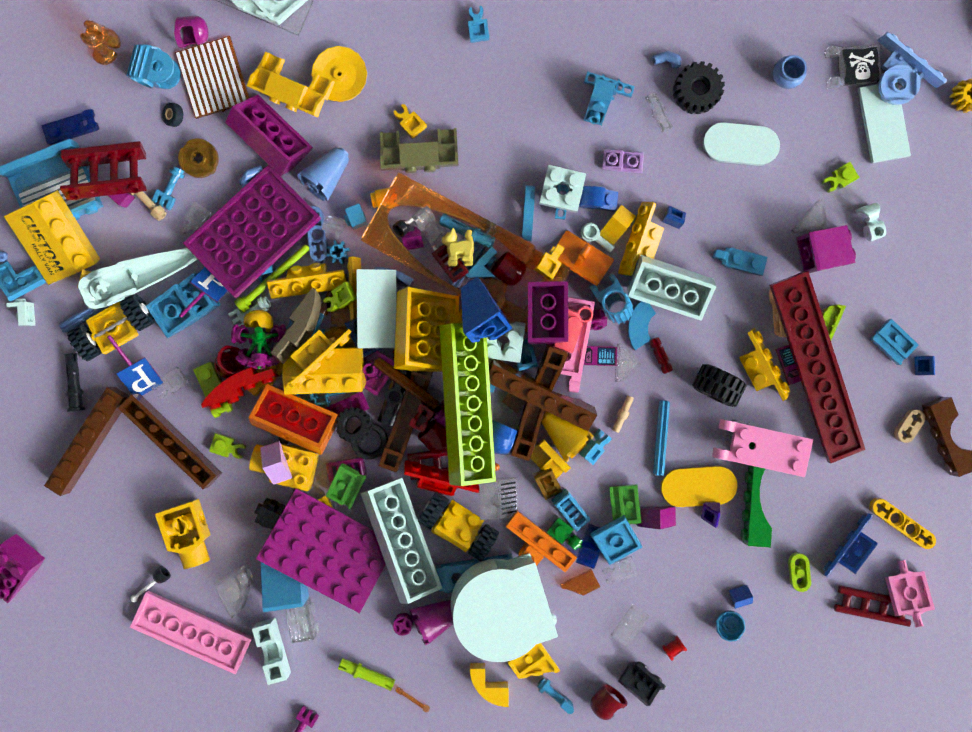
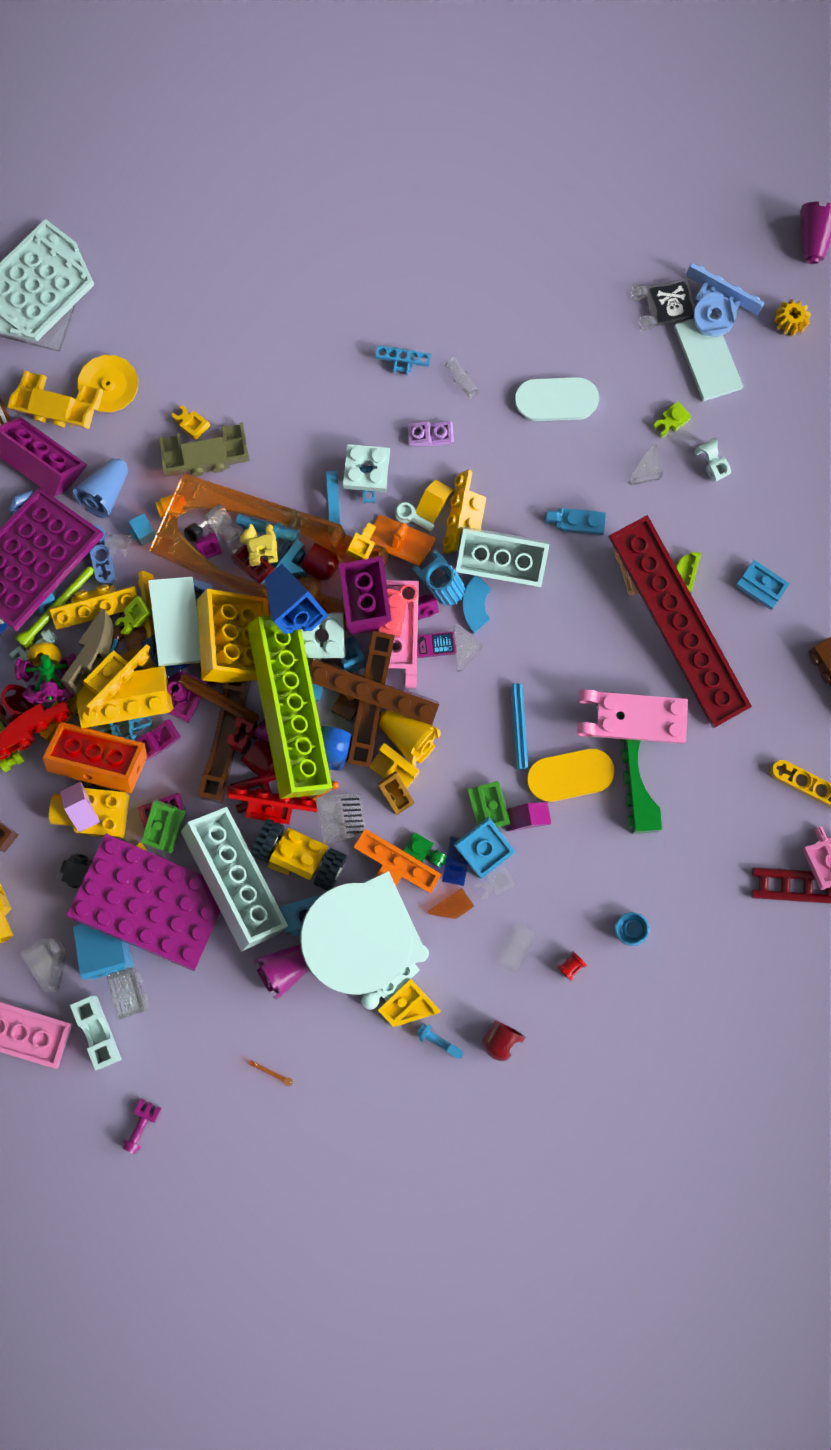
camera: 15 degrees left, 10 degrees down
lime plate [209,433,247,459] -> none
dark azure gear [326,241,351,265] -> none
black tyre [335,407,372,443] -> none
lime pin [338,657,395,691] -> none
black tyre [351,423,388,460] -> none
black piece [377,369,412,426] -> none
magenta wheel [393,613,413,636] -> none
dark azure plate [468,6,489,43] -> none
yellow brick [470,663,509,707] -> none
dark azure slope [551,489,591,532] -> none
blue brick [579,186,618,212] -> none
dark azure plate [580,429,612,465] -> none
dark azure slope [584,78,615,126] -> none
tan bar [612,395,634,433] -> none
black bracket [618,662,666,706] -> none
dark red axle [649,337,673,374] -> none
medium blue arm [652,51,682,68] -> none
blue slope [662,206,686,229] -> none
black tyre [673,61,725,114] -> none
black tyre [692,364,747,407] -> none
dark purple slope [701,502,720,528] -> none
blue slope [729,585,753,609] -> none
yellow bracket [739,327,790,401] -> none
medium blue piece [772,55,807,89] -> none
tile [775,345,801,385] -> none
lime plate [788,552,811,592] -> none
magenta slope [796,225,856,273] -> none
blue bracket [823,513,878,578] -> none
tan beam [894,409,925,443] -> none
blue slope [915,356,935,375] -> none

